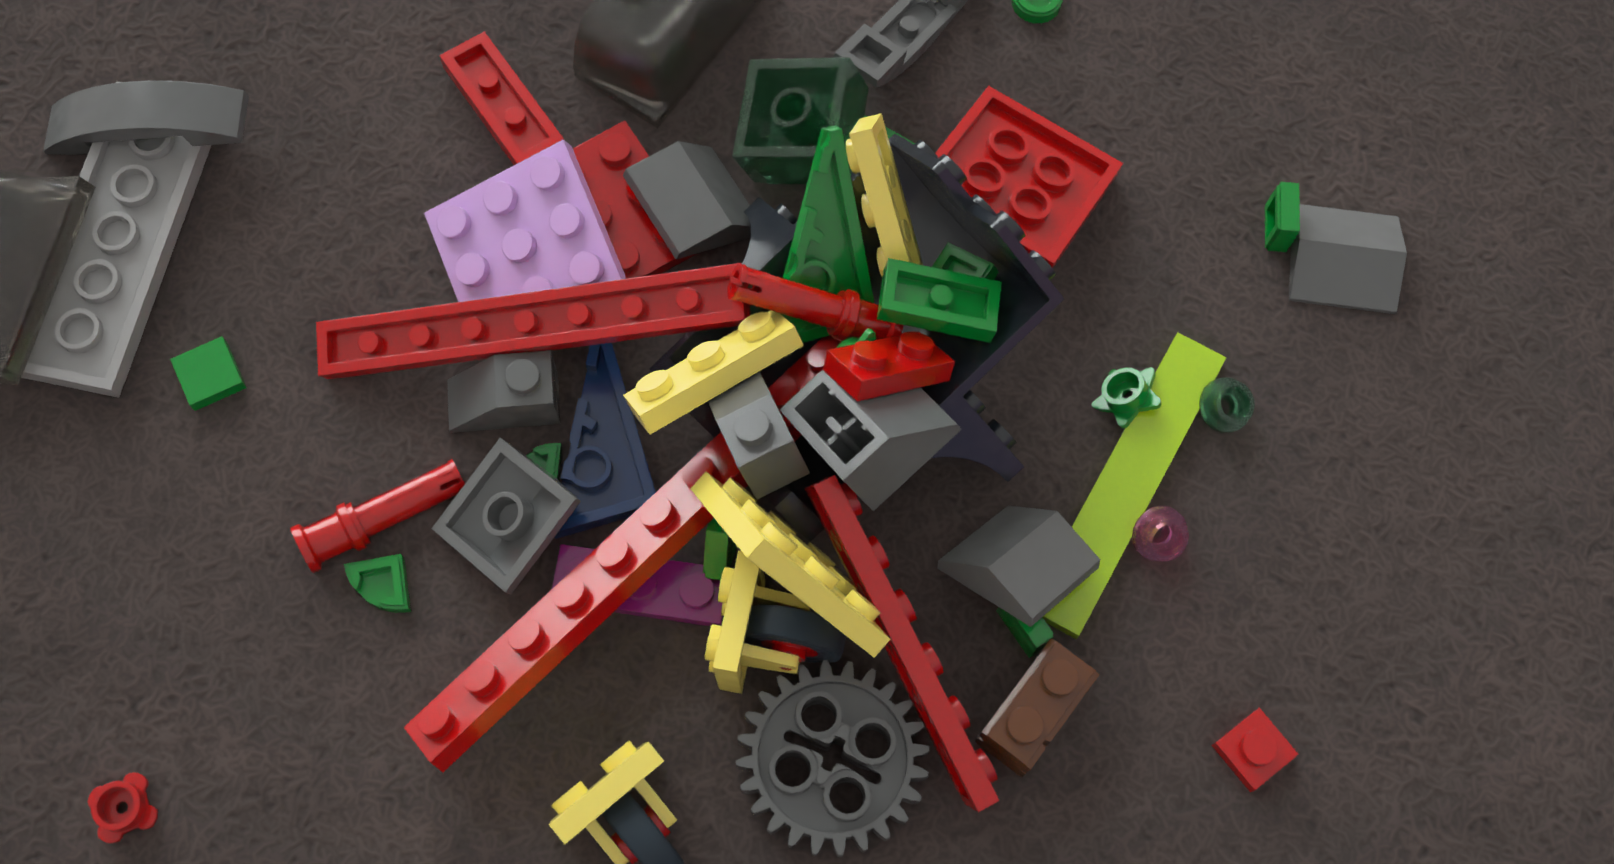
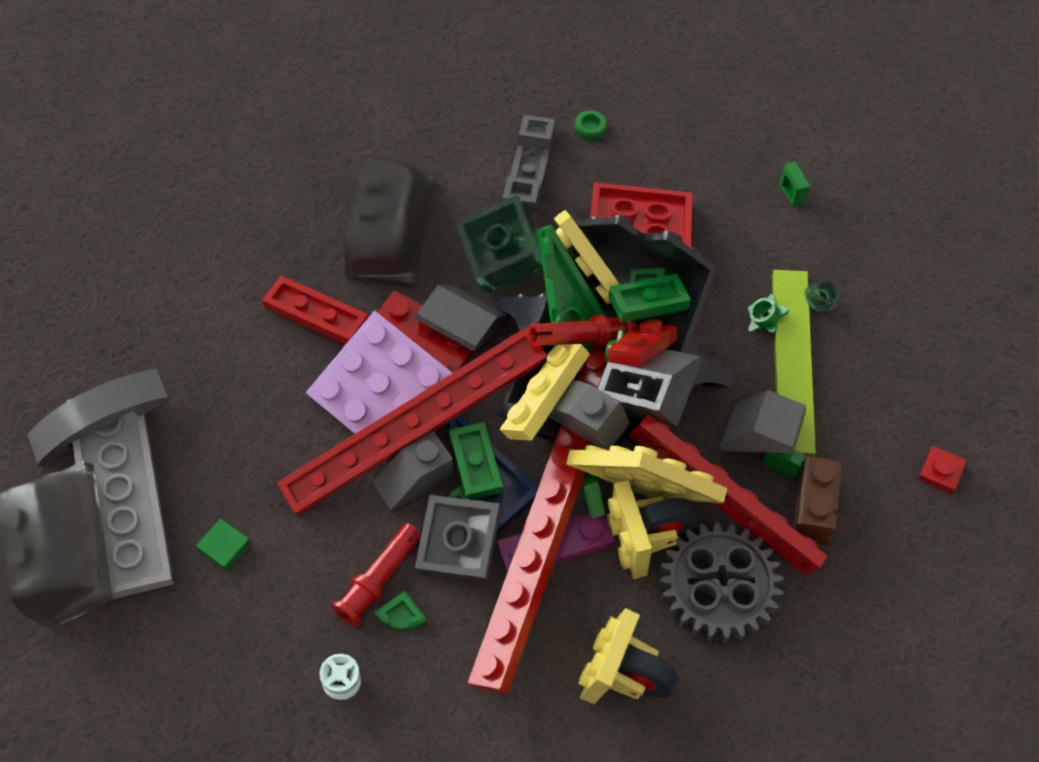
camera: 25 degrees left, 10 degrees down
clear pink plate [1132,506,1189,562] -> none
dark grey slope [1289,204,1407,314] -> none
none -> light aqua wheel [320,654,361,700]
none -> green plate [449,422,503,500]

